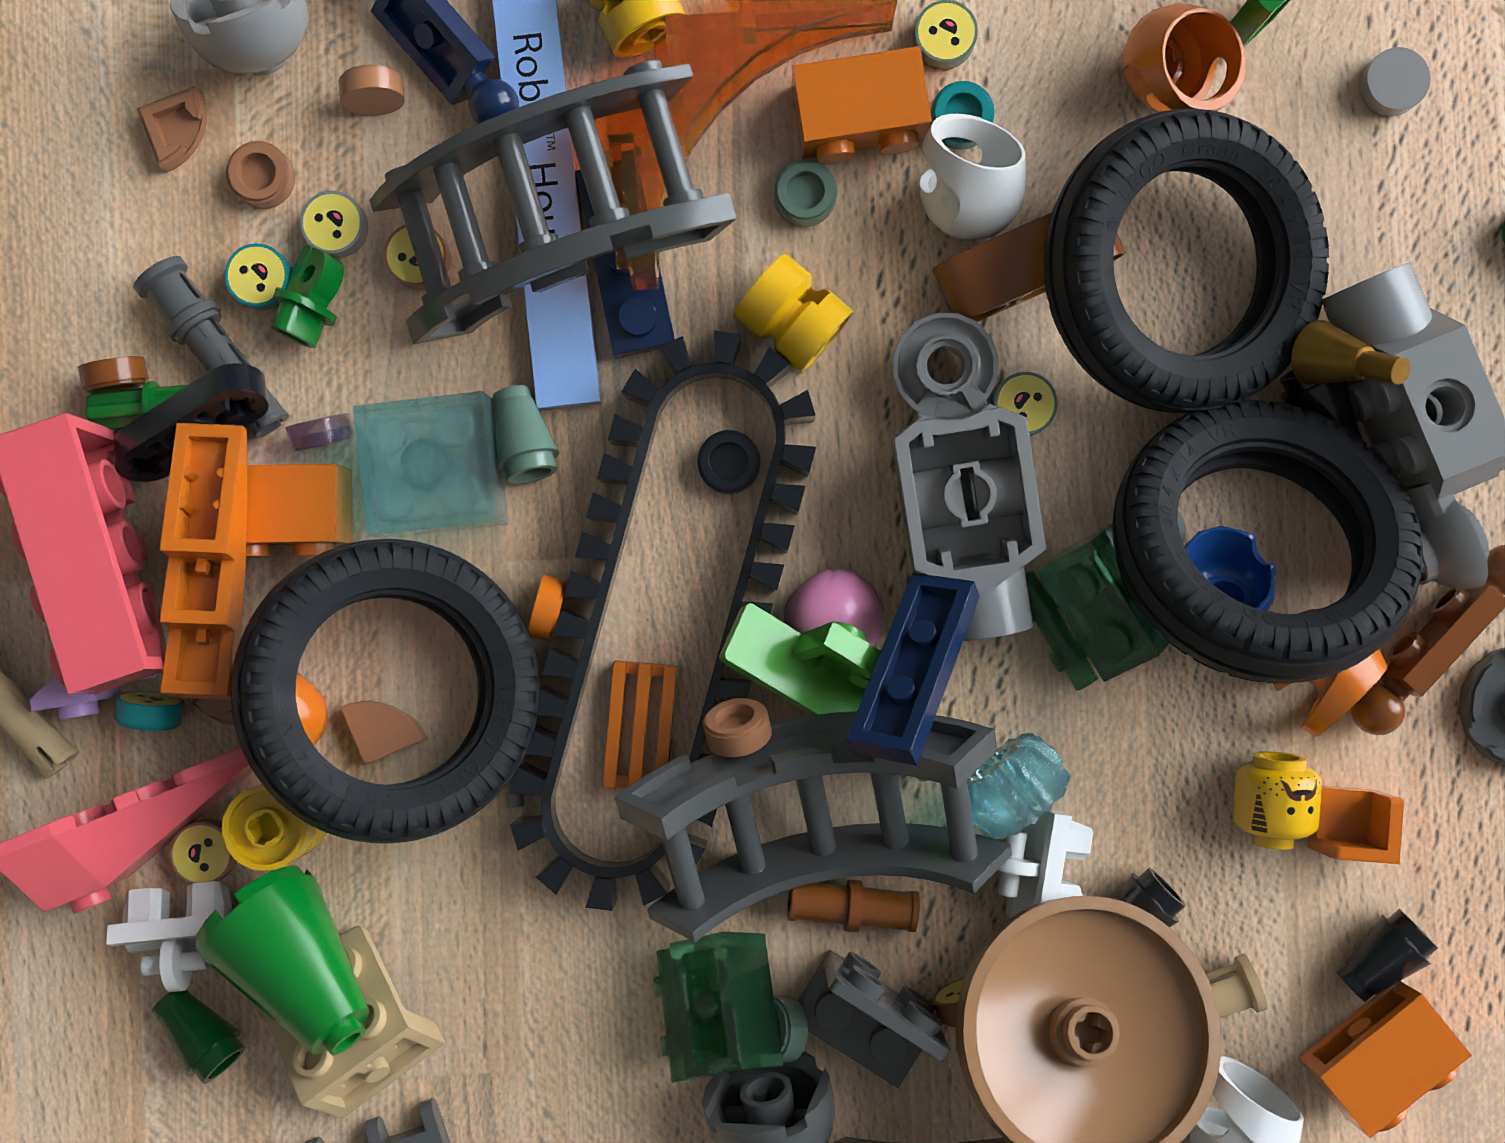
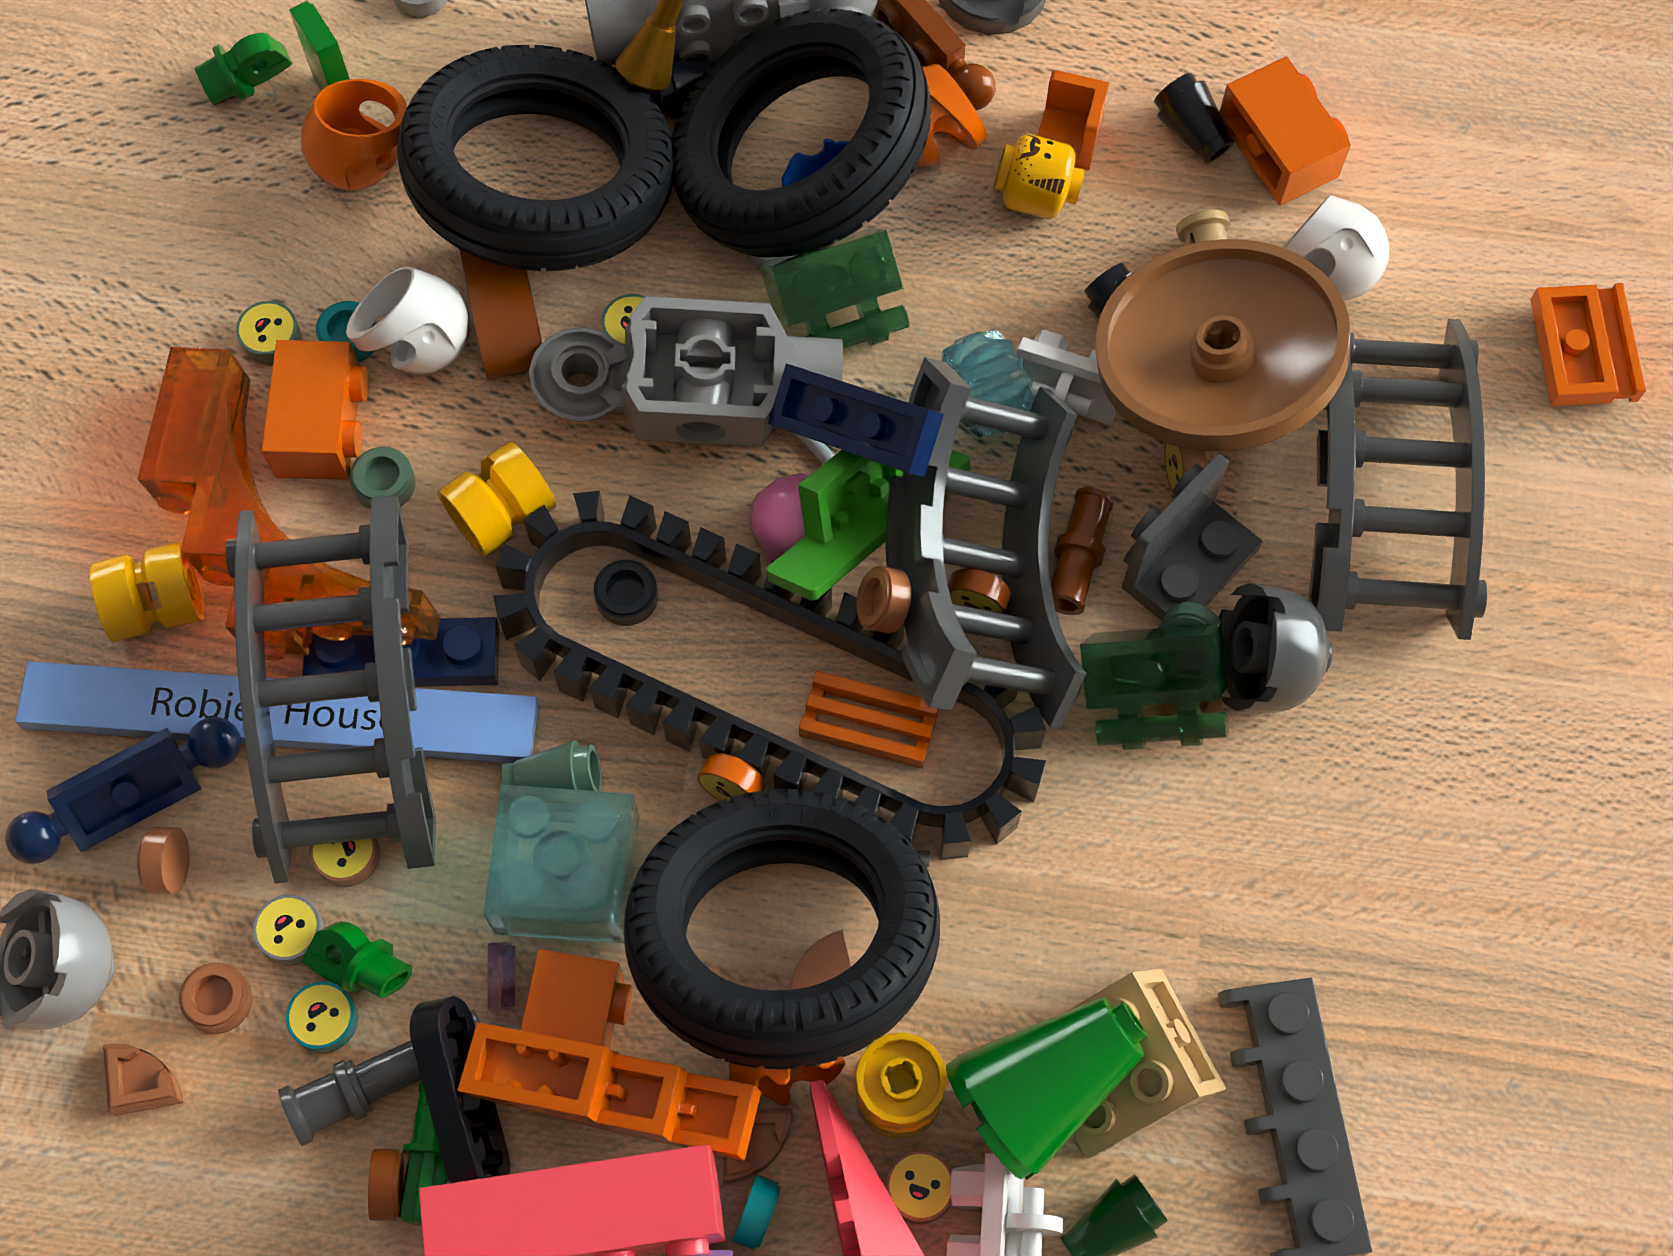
camera: 85 degrees left, 20 degrees down
none -> dark orange tile [948,568,1011,614]

